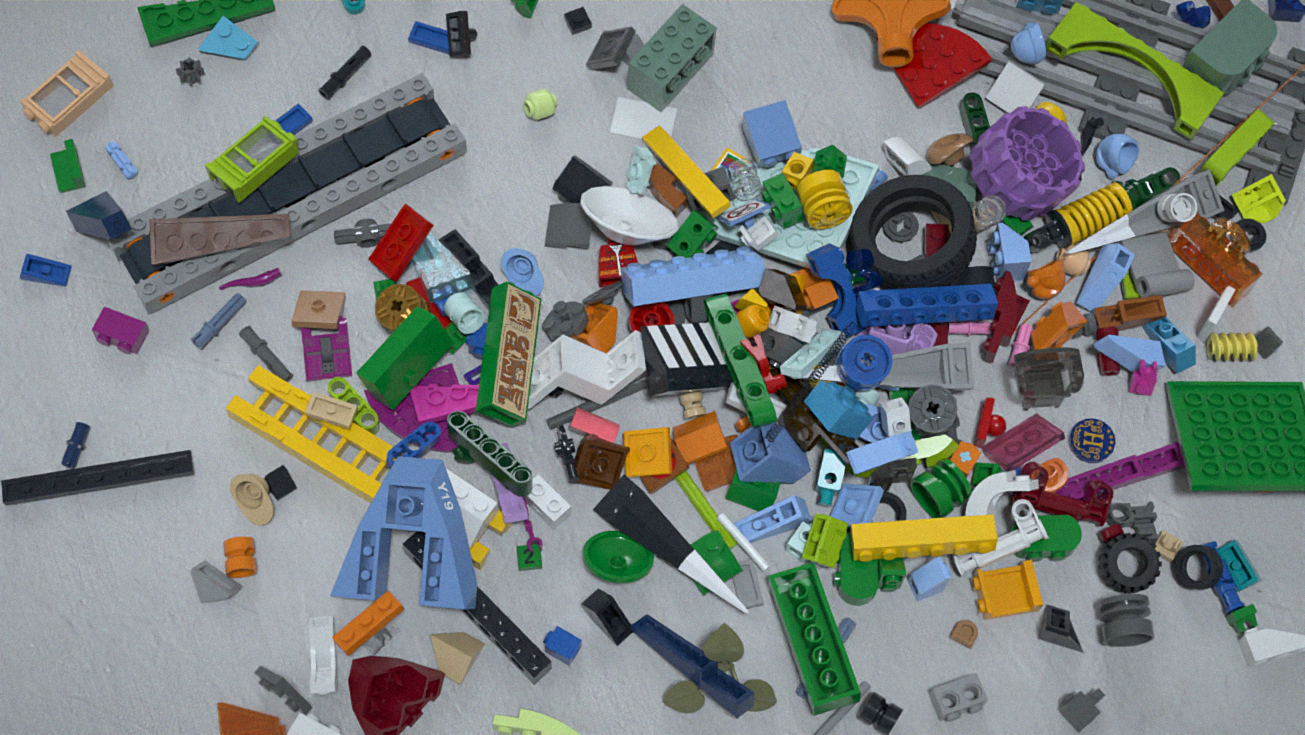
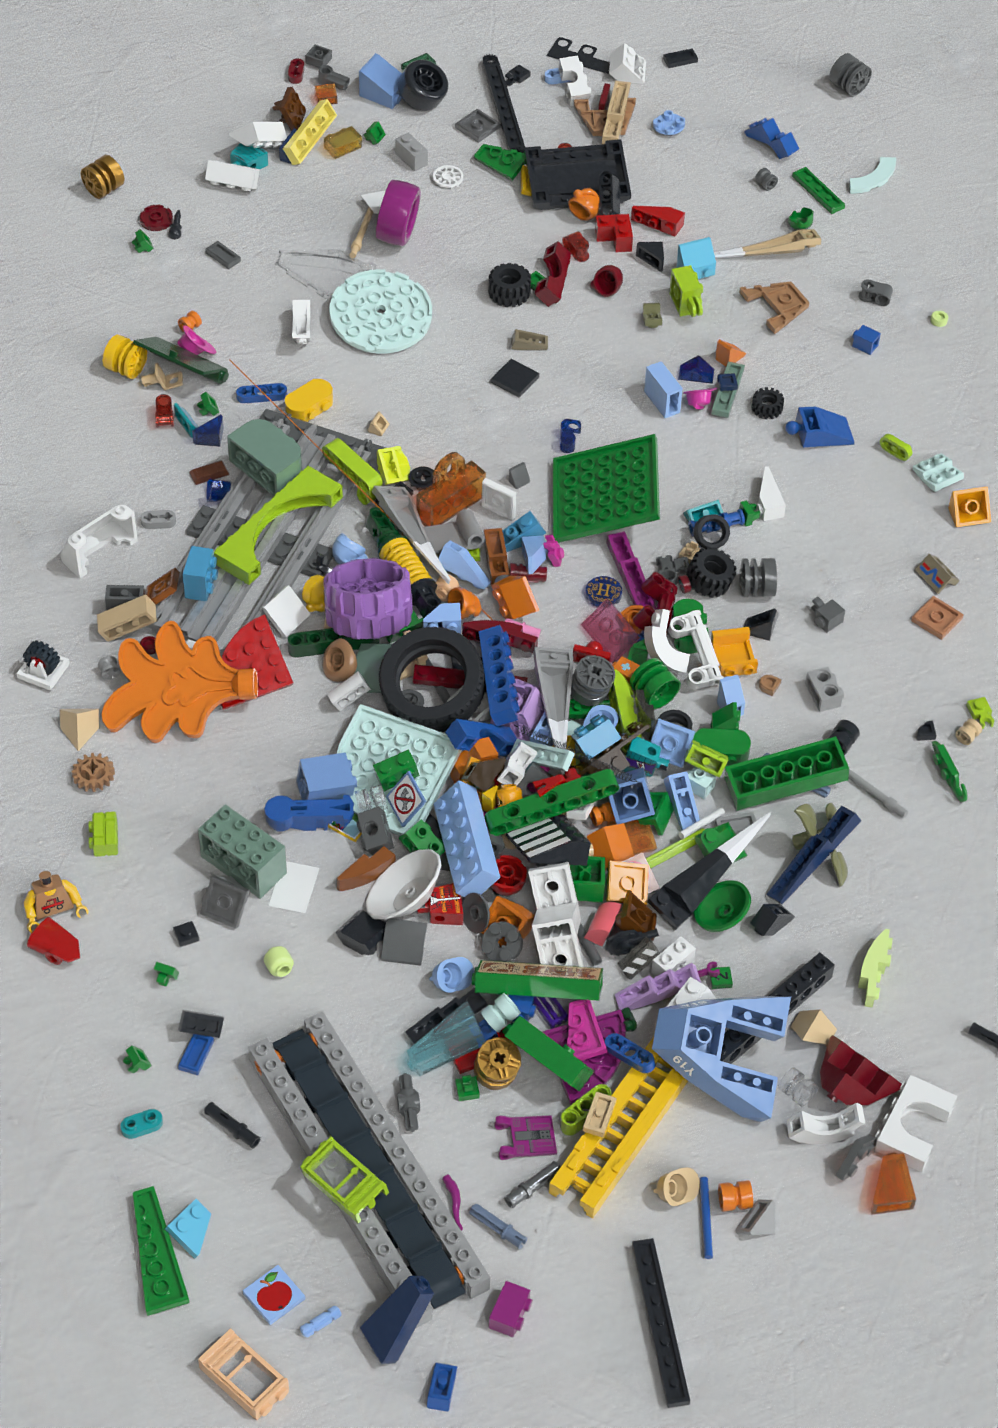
camera: 85 degrees left, 15 degrees down
green panel [50,139,86,193] -> none
dark blue axle [61,422,90,468] -> none
wing [149,214,290,266] -> none
dark grey gear [176,57,205,86] -> none
black slope [264,465,297,501] -> none
blue tile [268,103,313,145] -> none
medium nougat plate [291,290,346,329] -> none
orange plate [332,591,405,656] -> none
red tile [368,203,434,282] -> none
dark green beam [447,411,533,497] -> none
blue brick [543,626,582,666] -> none
light aqua piece [625,146,656,195] -> none
yellow tile [642,125,731,219] -> none
white bracket [739,216,779,251] -> none
yellow brick [782,152,814,190] -> none
yellow wheel [796,170,853,229] -> none
green brick [812,144,847,178] -> none
blue wheel [837,335,892,391] -> none
clear blue leg [846,248,883,293] -> none
light blue slope [846,431,919,474] -> none
yellow brick [850,514,998,562] -> none
white brick [880,397,911,437] -> none
clear wheel [971,195,1006,230] -> none
light blue piece [1011,22,1046,64] -> none
clear smoke piece [1014,347,1084,411] -> none
white wheel [1157,193,1197,222] -> none
light yellow piece [1206,332,1258,361] -> none
none -> tile [243,1265,305,1325]
none -> blue piece [264,795,354,831]
none -> green brick [569,856,605,903]
none -> clear smoke tile [617,937,660,980]
none -> blue bar [700,1177,713,1259]

